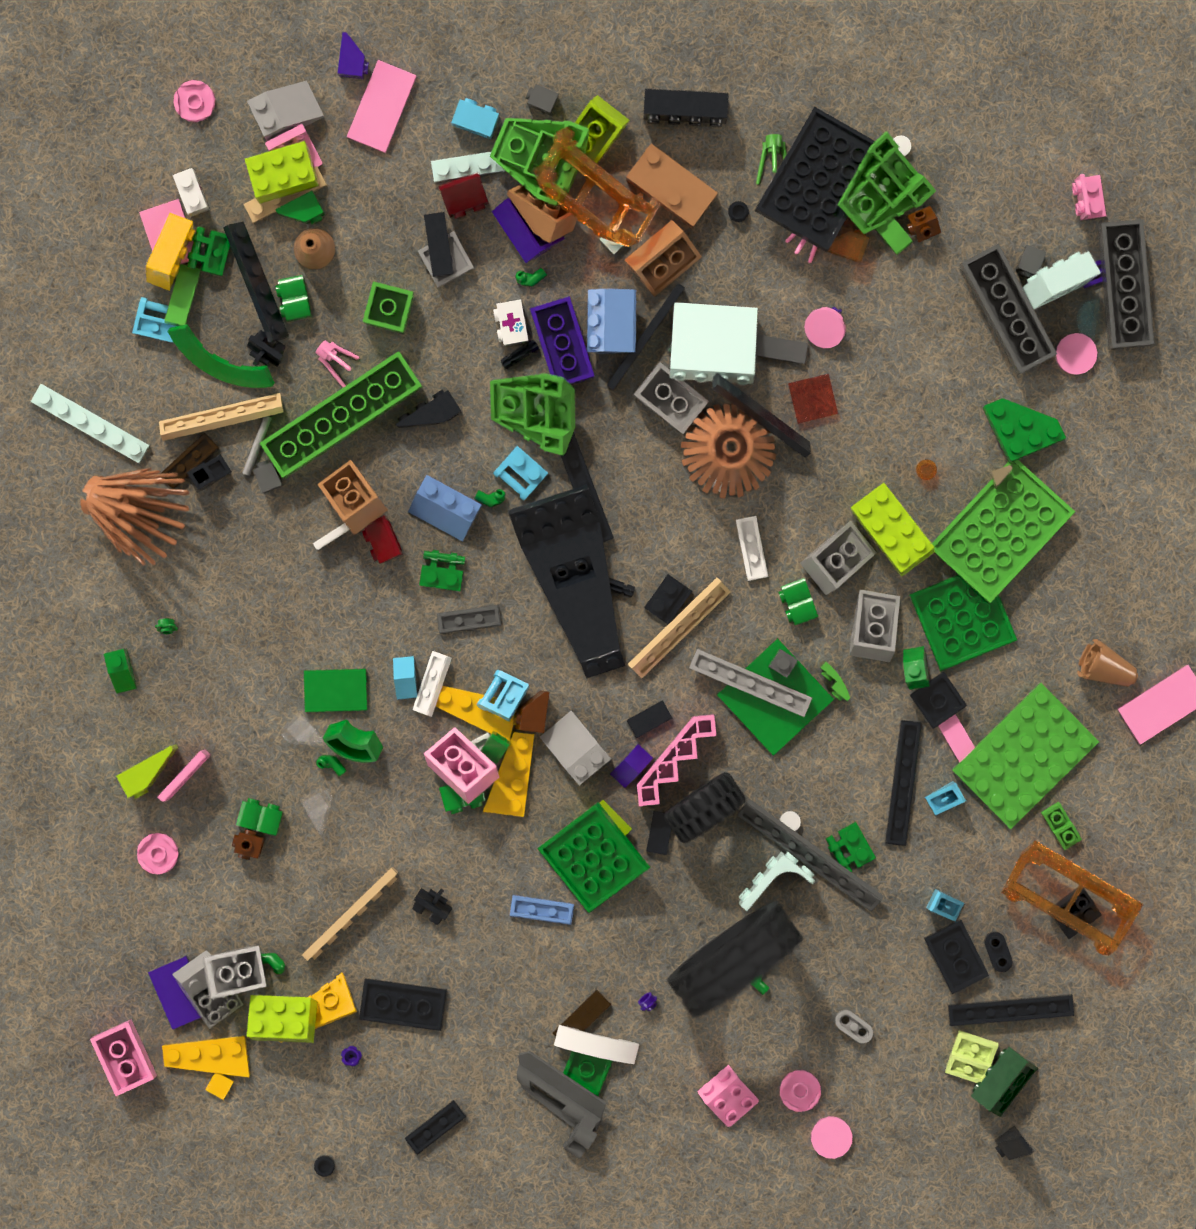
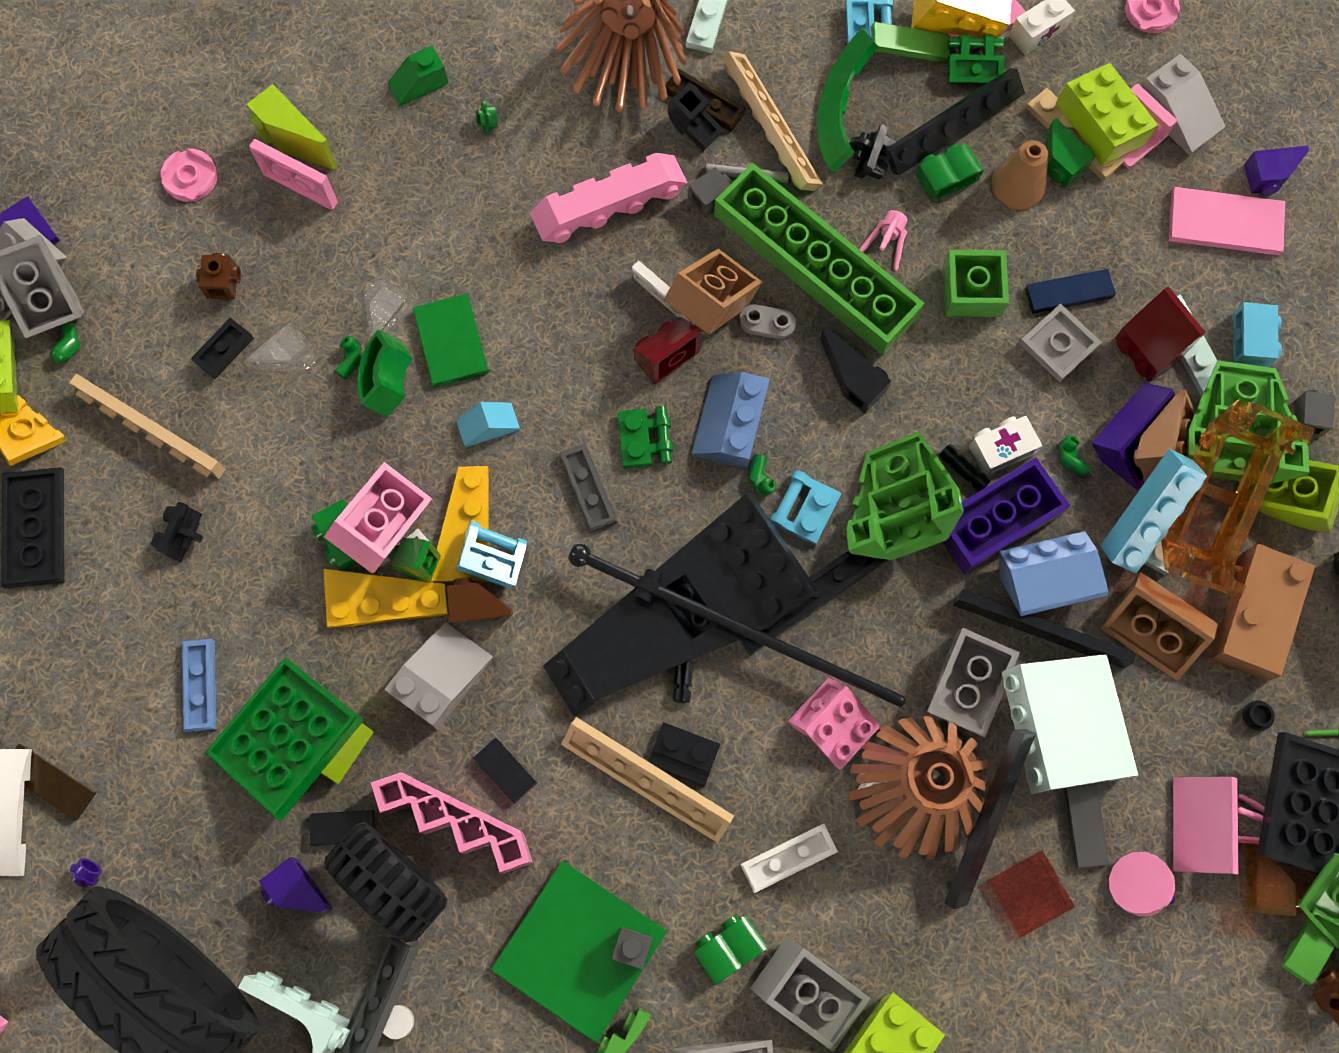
camera: 75 degrees right, 15 degrees down
green brick [236,798,283,836] -> none
white tile [413,651,452,717] -> none
black tile [424,212,454,277] -> none
dark purple slope [610,744,653,788] -> none
light grey plate [689,649,812,717] -> none
none -> black plate [191,318,254,379]
none -> dark purple slope [259,857,333,913]
none -> bright pink brick [530,153,687,243]
none -> black bar [568,544,906,707]
none -> light grey plate [739,304,796,340]
none -> bright pink bracket [788,678,880,769]
none -> dark blue tile [1025,269,1116,314]
none -> medium azure brick [1100,449,1207,573]
none -> bright pink tile [1173,777,1238,874]

